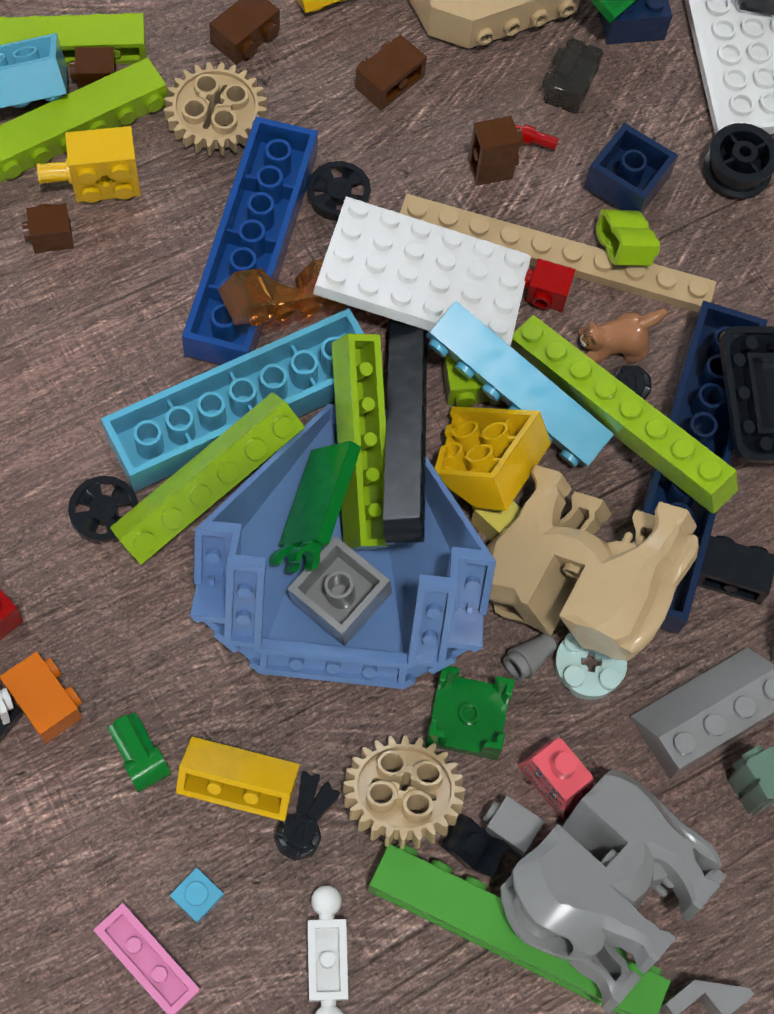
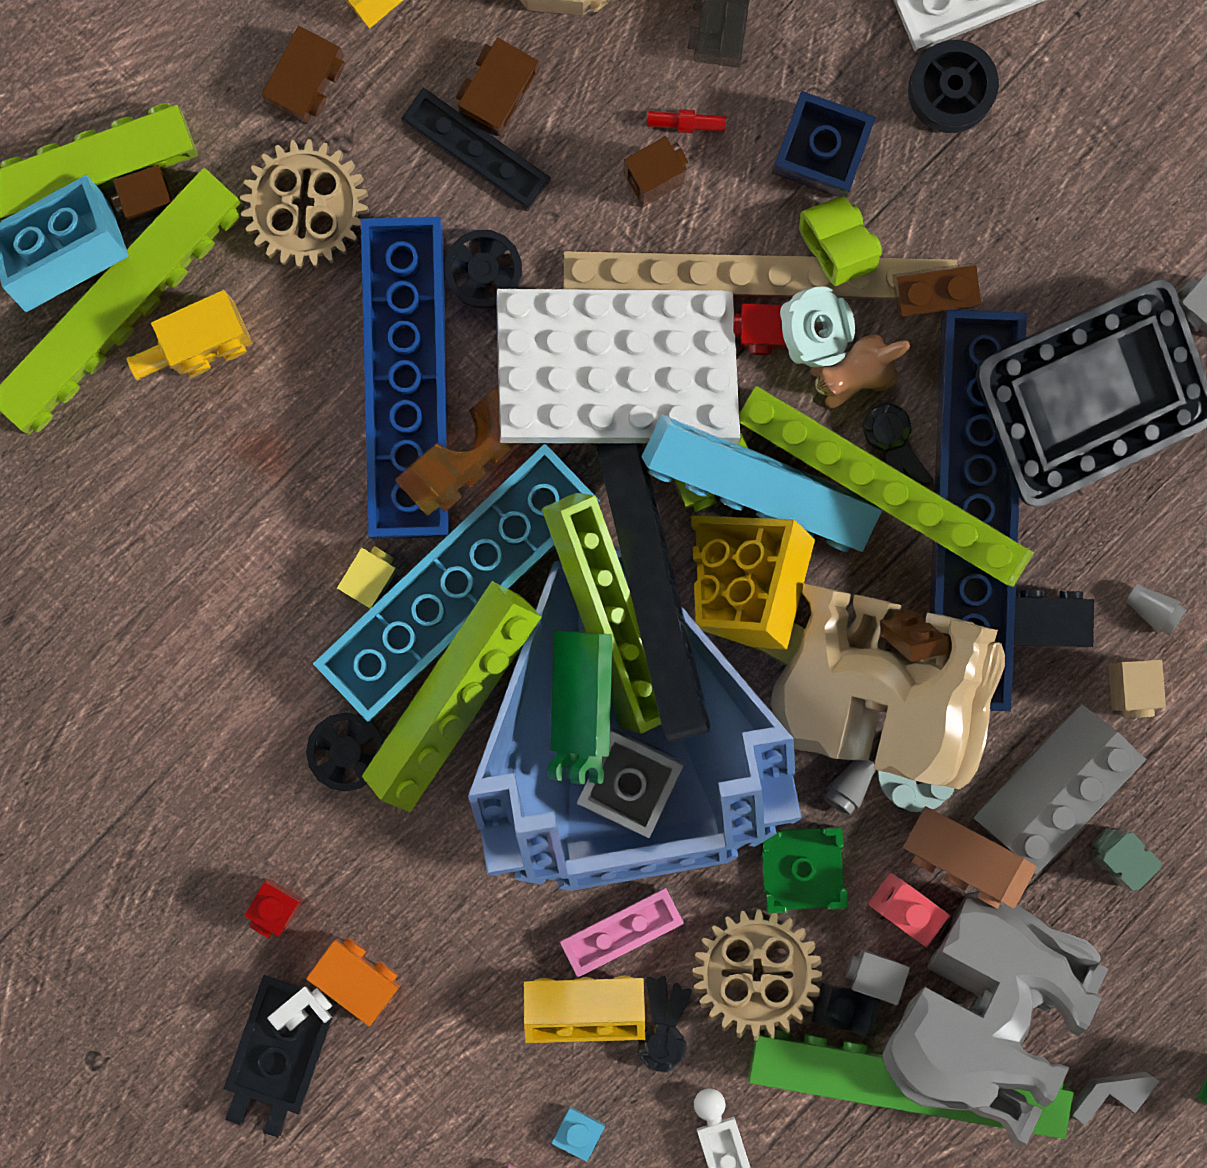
camera: 10 degrees left, 20 degrees up
reddish brown brick [22,203,74,253] -> none
green piece [107,713,172,793] -> none
none -> light yellow brick [337,546,398,609]
none -> black tile [401,87,551,211]
none -> bright pink plate [560,887,684,978]
none -> light aqua plate [780,287,855,367]
none -> reddish brown plate [880,611,949,662]
none -> reddish brown brick [892,263,982,317]
none -> nougat brick [903,806,1037,909]

